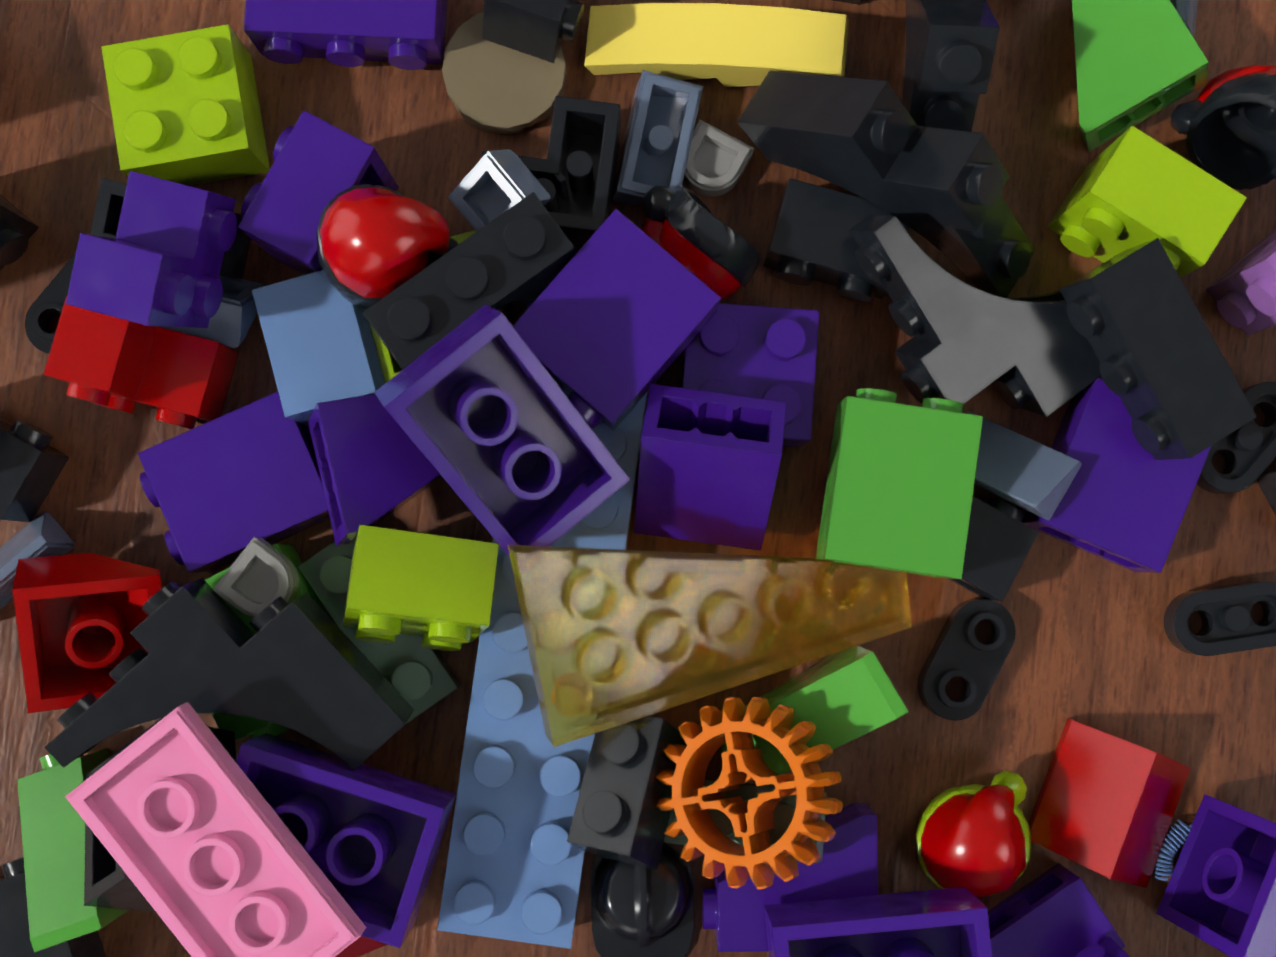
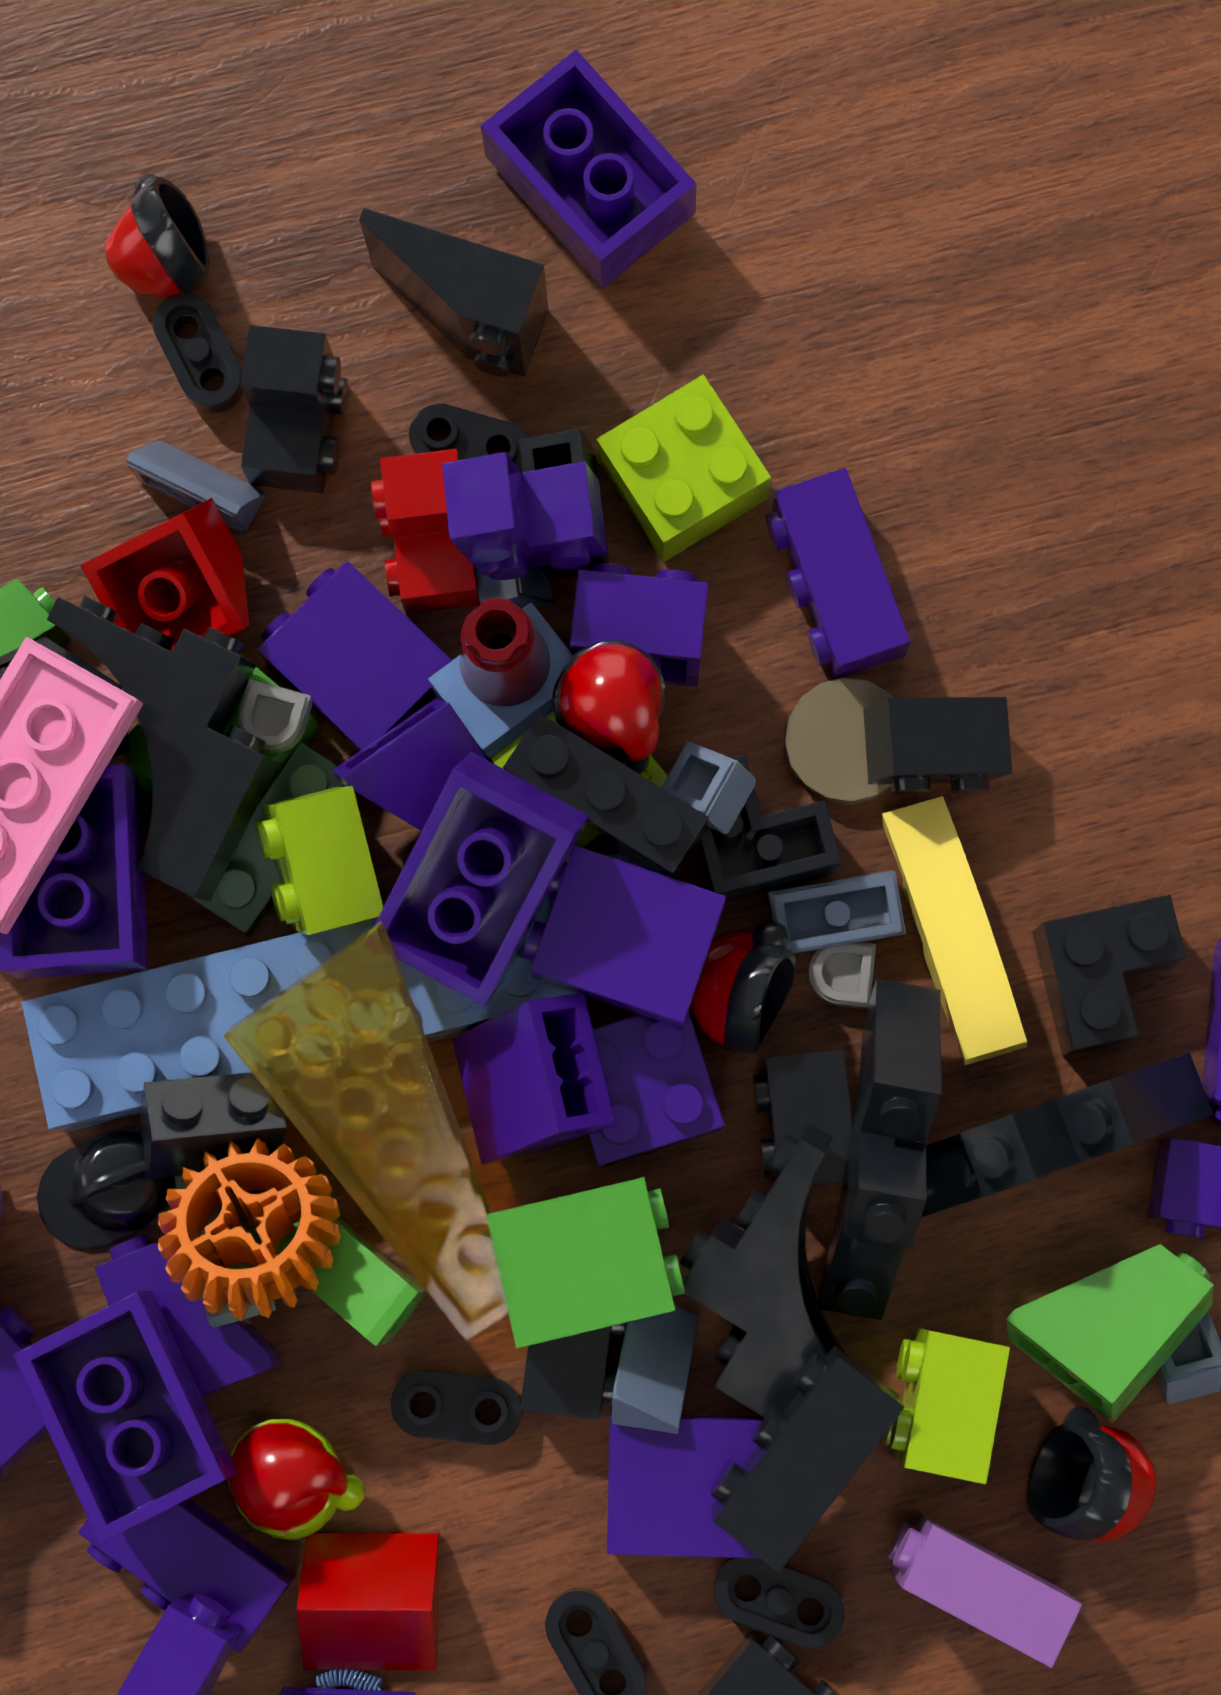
camera: 75 degrees right, 5 degrees down
none -> dark red plant [460,598,550,707]

